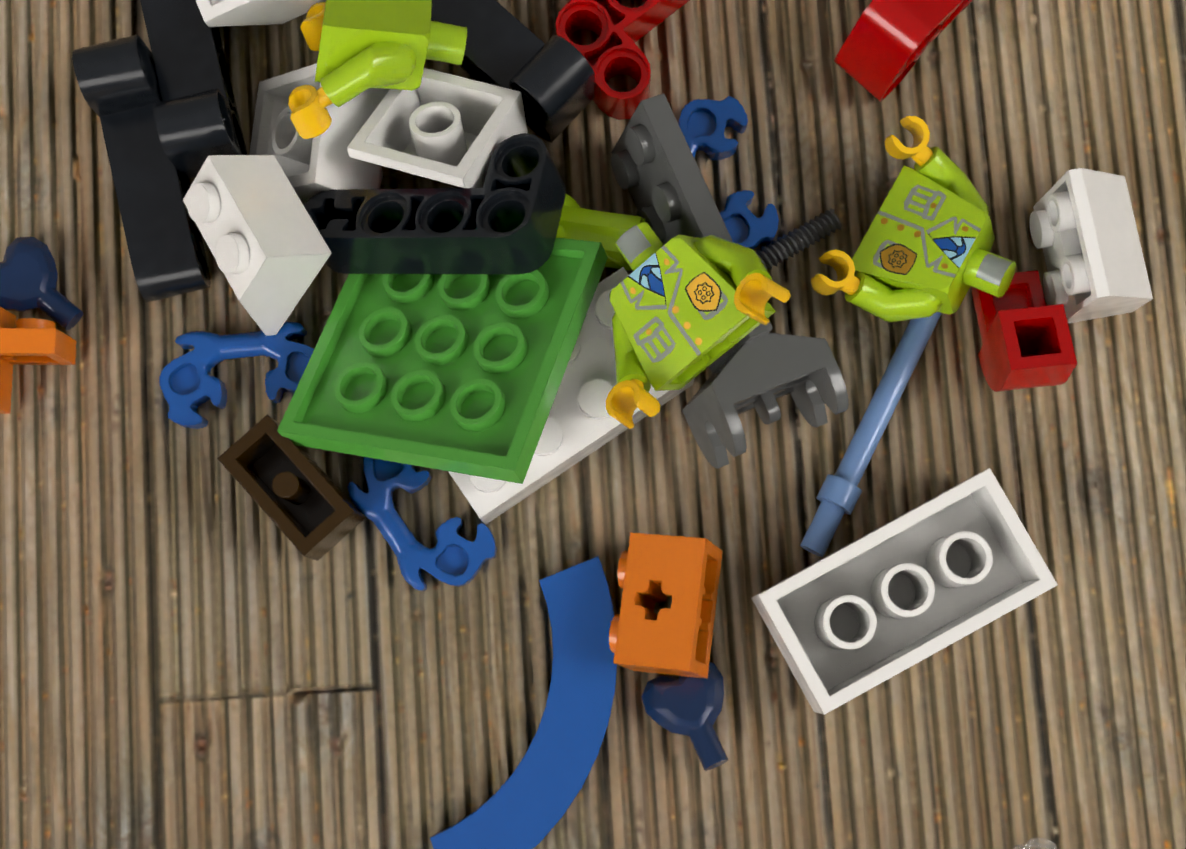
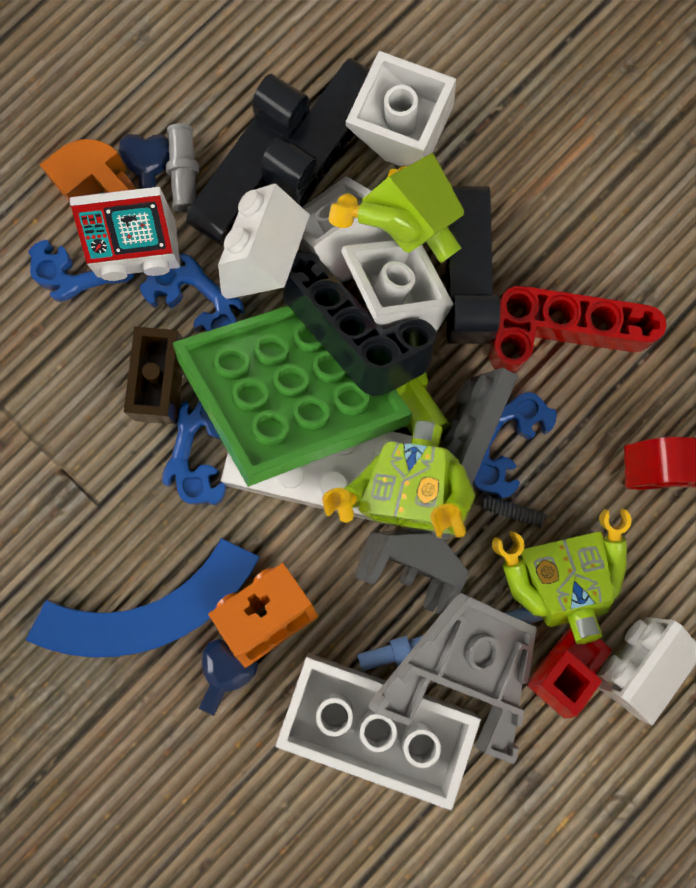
camera: 45 degrees right, 0 degrees up
none -> blue helmet [28,240,135,302]
none -> slope [70,187,180,281]
none -> light grey pin [166,123,199,212]
none -> light grey wing [368,593,537,765]

